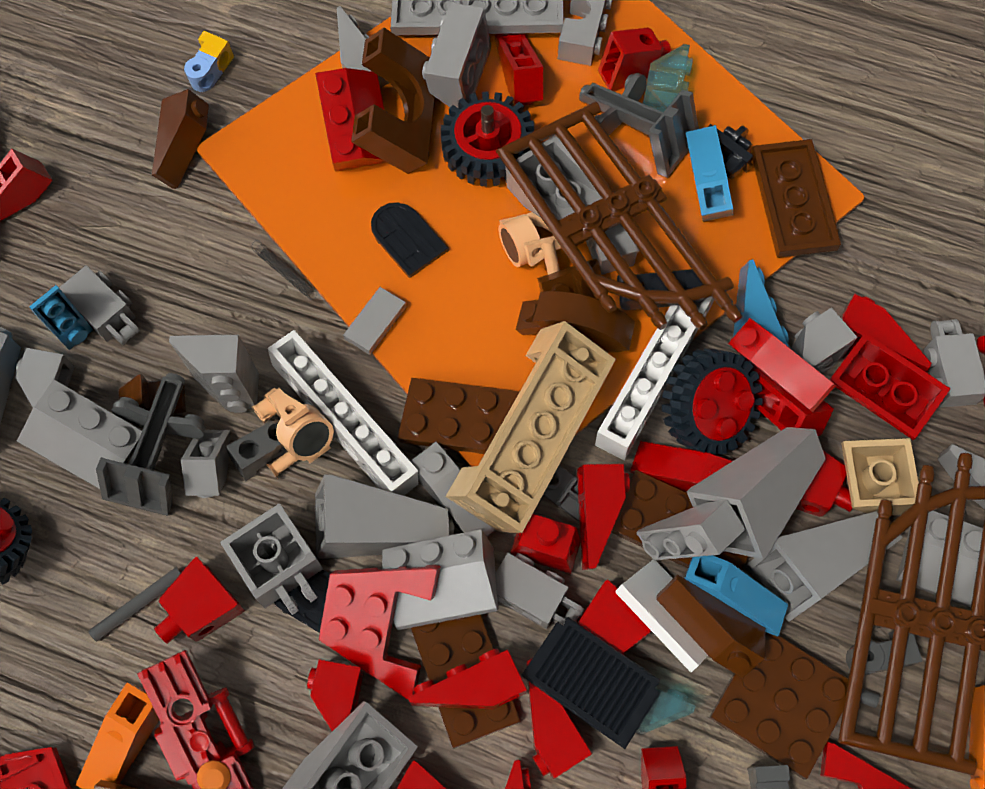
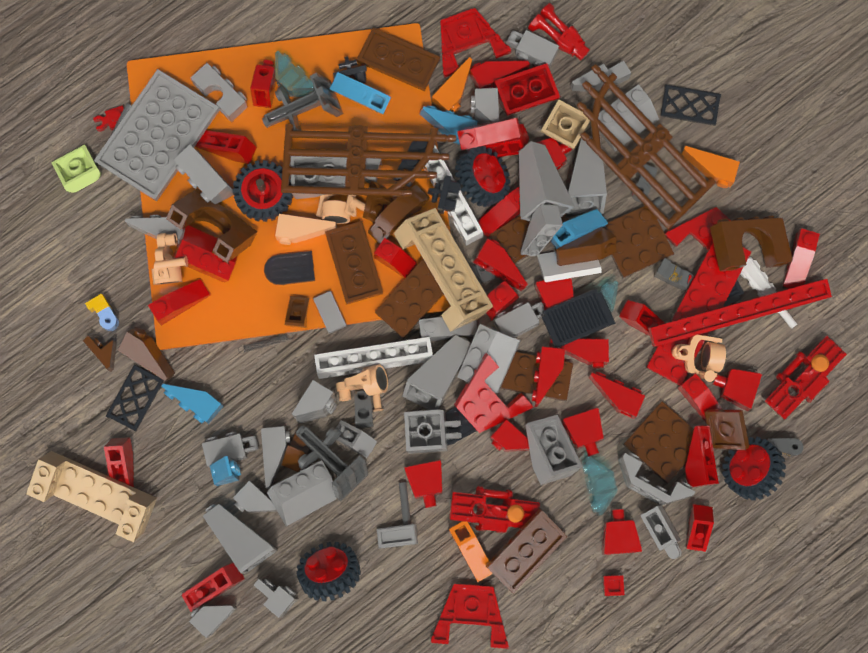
camera: 60 degrees left, 10 degrees up
none -> reddish brown slope [83,335,117,372]
none -> black window [106,365,164,431]
none -> red slope [148,279,211,326]
none -> light nougat piece [152,233,188,285]
none -> dark azure slope [162,384,224,424]
none -> light grey slope [261,426,291,489]
none -> light nougat slope [275,214,337,245]
none -> reddish brown slope [285,296,309,328]
none -> reddish brown plate [325,221,383,305]
none -> red slope [374,238,417,279]
none -> light grey tile [377,524,418,549]
none -> black hips [428,175,461,214]
none -> orange slope [432,57,472,113]
none -> red wing [440,8,512,78]

